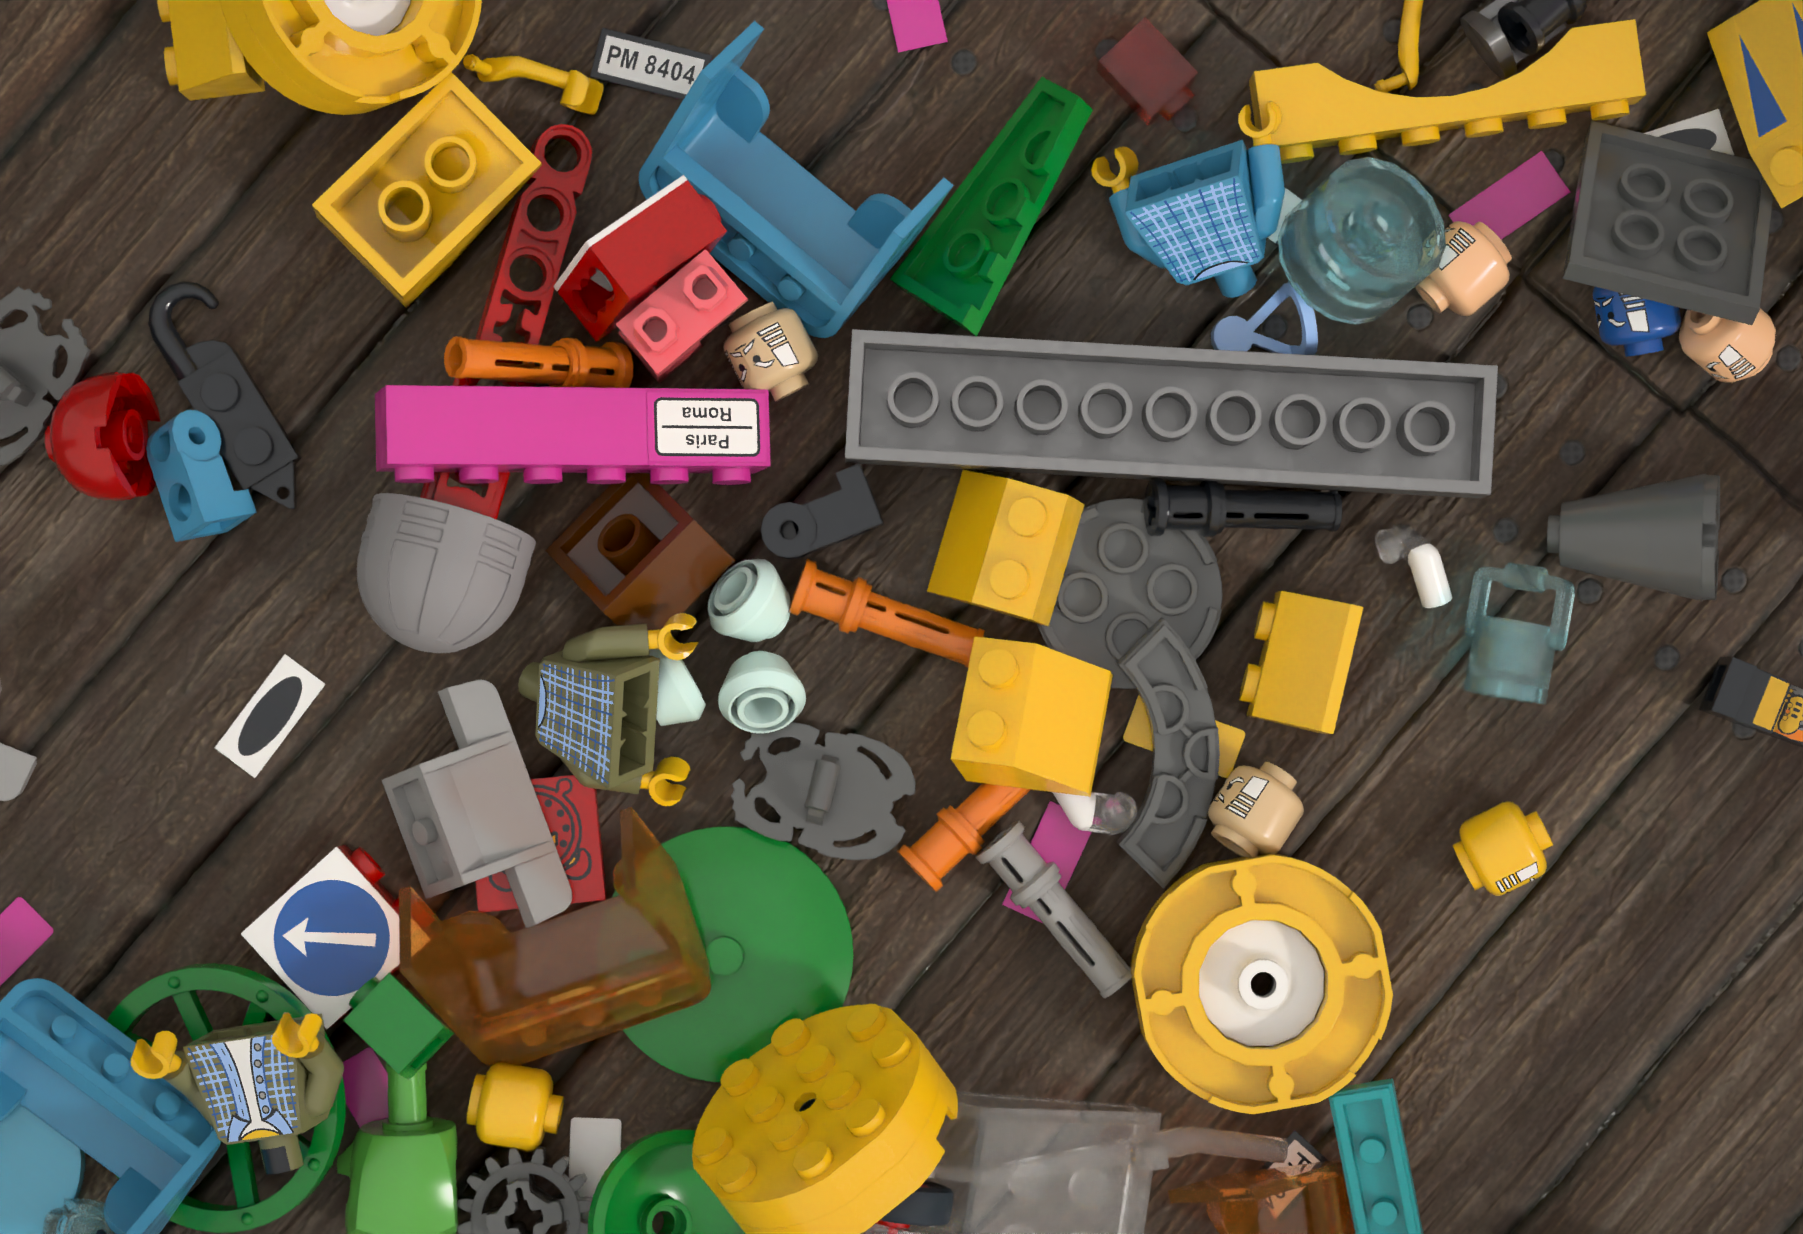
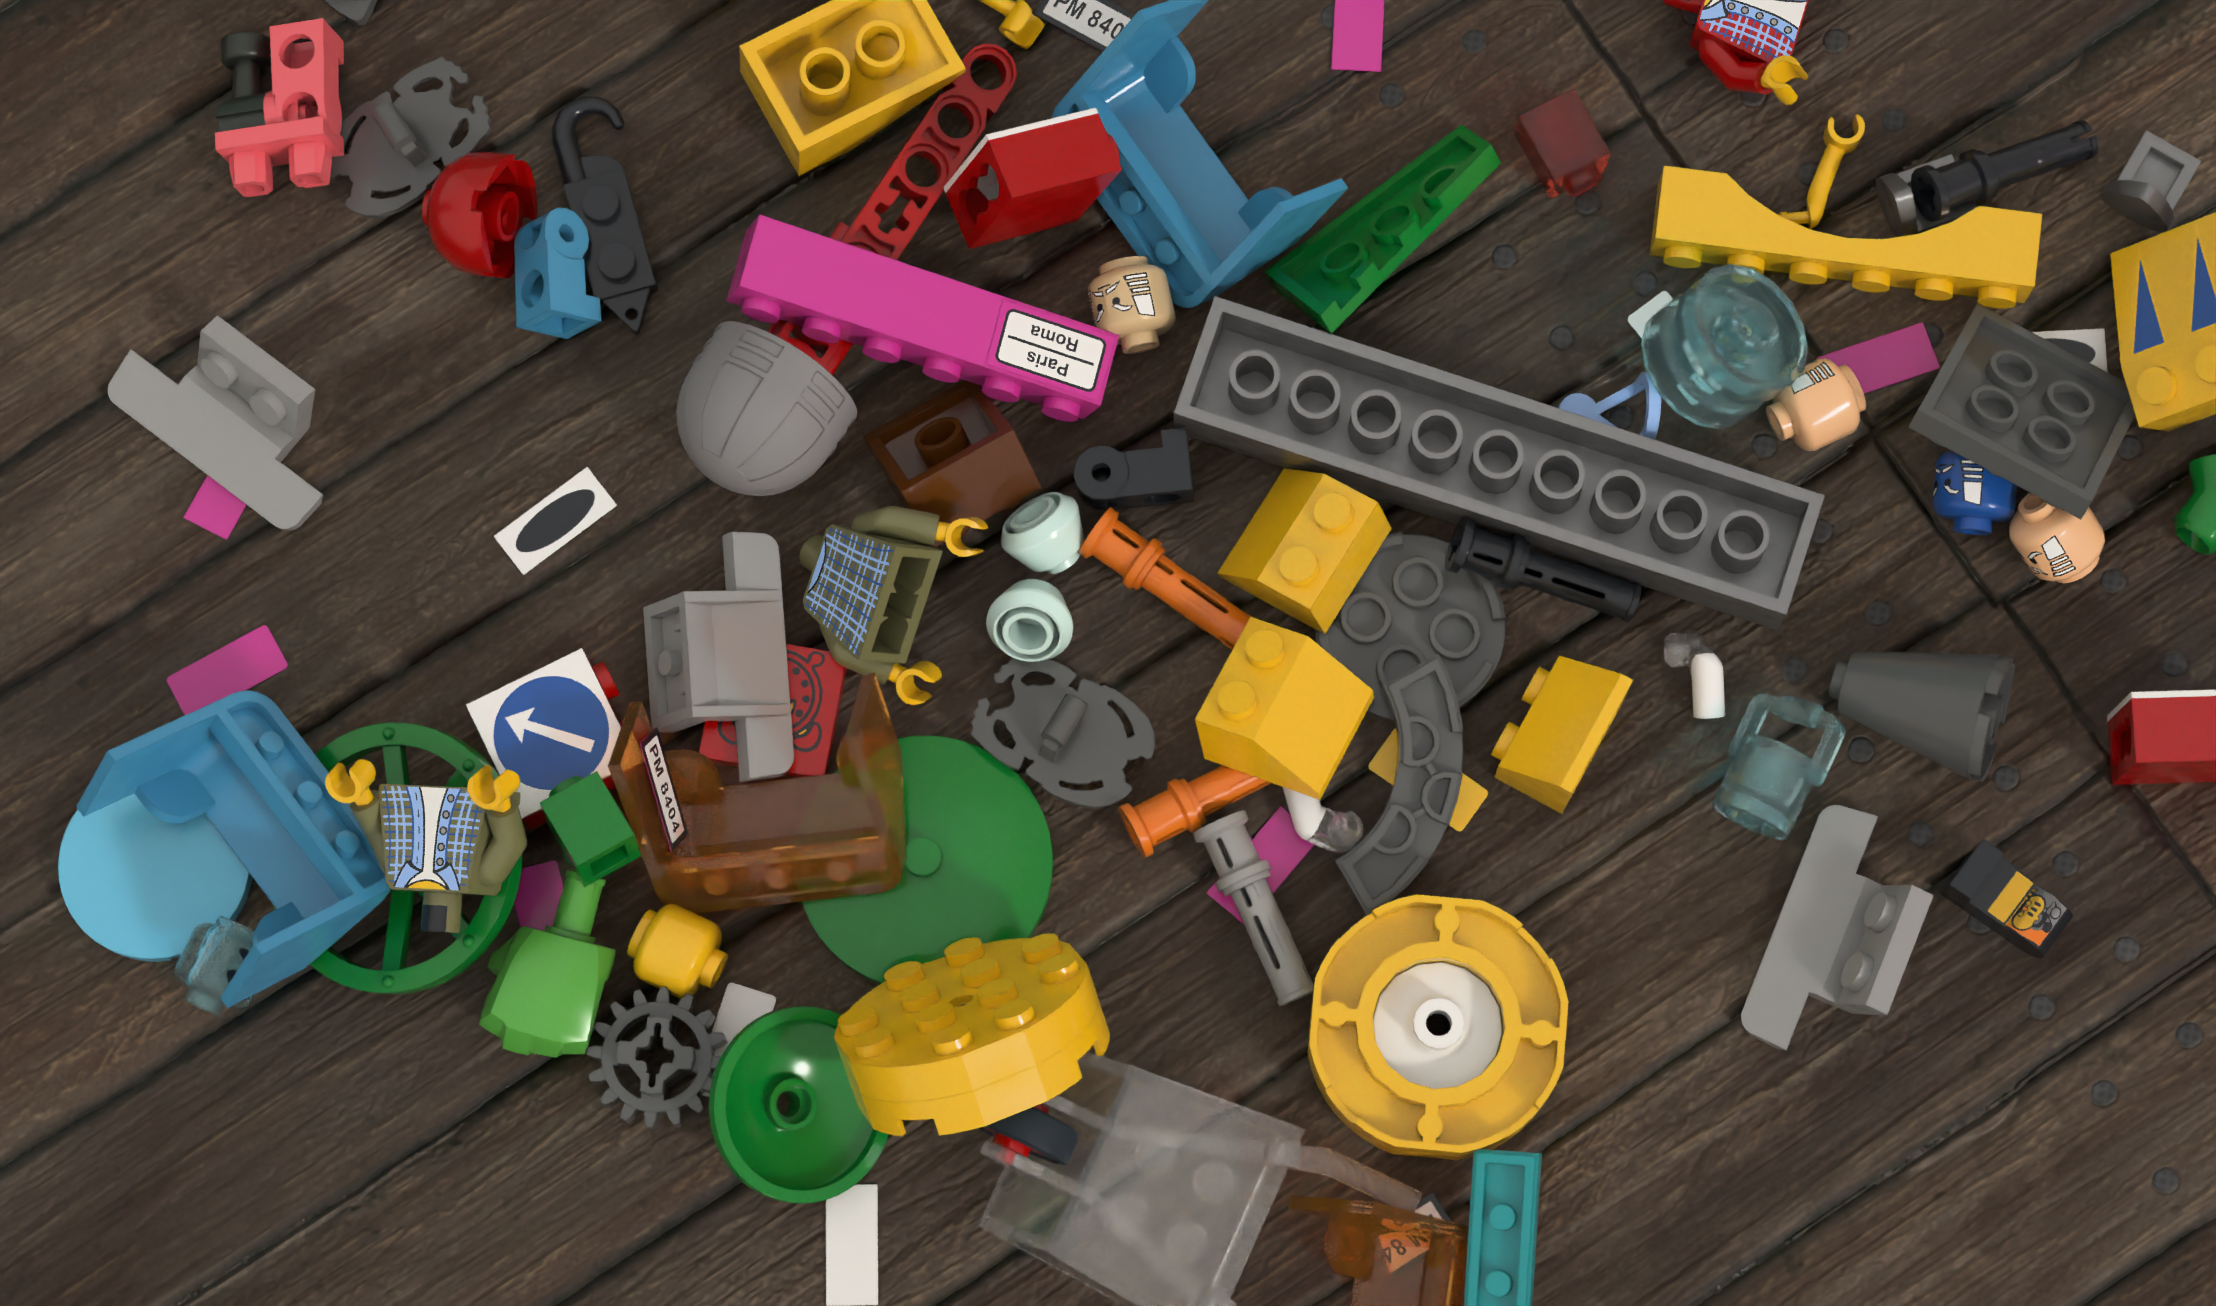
camera: 20 degrees right, 10 degrees down
orange pin [444,336,633,388] -> none
coral hips [616,249,748,383] -> none
light aqua cone [649,649,706,726] -> none
dark azure torso [1091,101,1285,298] -> none
tan head [1208,762,1304,857] -> none
yellow head [1453,801,1553,896] -> none
none -> sticker [640,727,688,852]
none -> light grey plate [1741,805,1934,1050]

